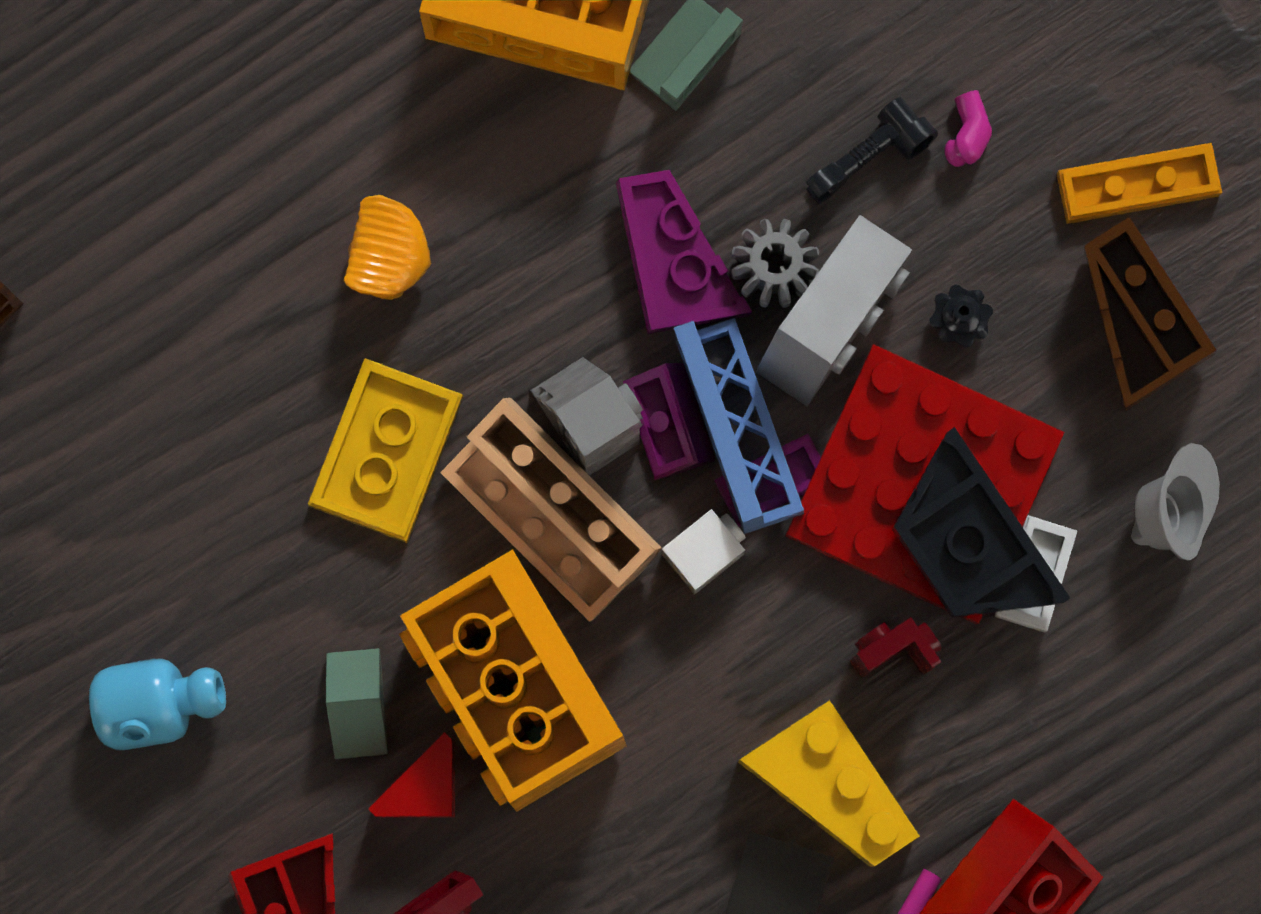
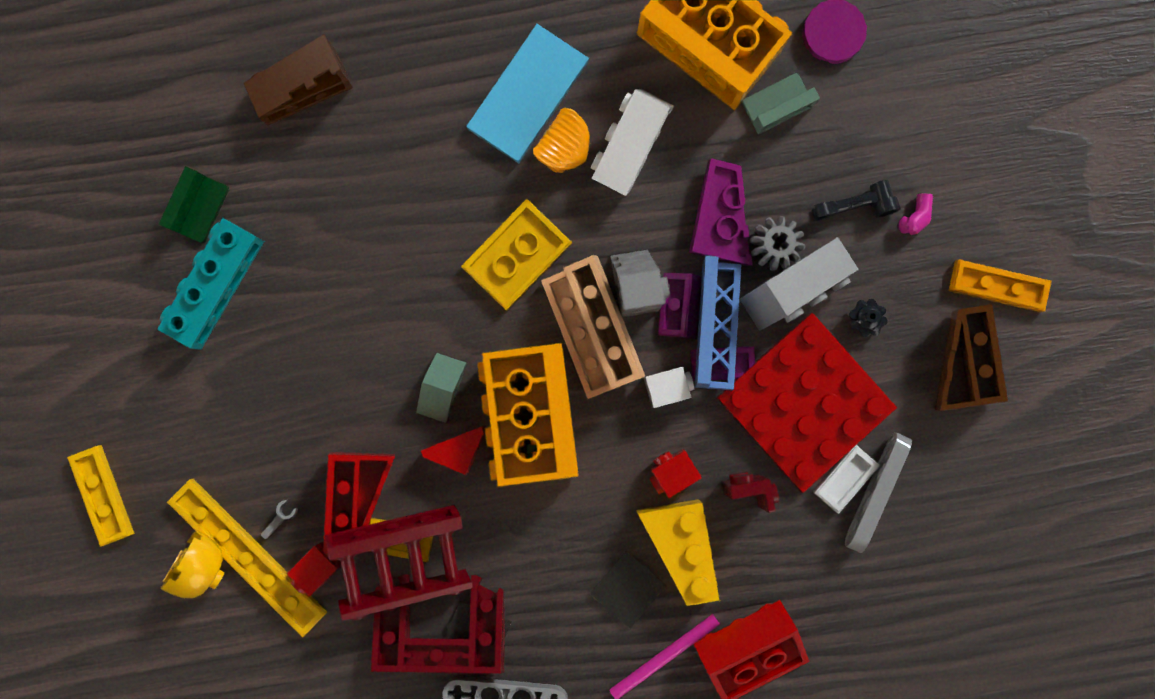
camera: 25 degrees right, 5 degrees up
medium azure piece [89,659,226,750] -> none
black wing [892,427,1070,618] -> none
light grey piece [1131,443,1220,561] -> none
none -> medium azure tile [466,24,589,164]
none -> white wedge [591,89,674,196]
none -> red brick [649,449,702,498]
none -> light grey beam [845,432,912,553]

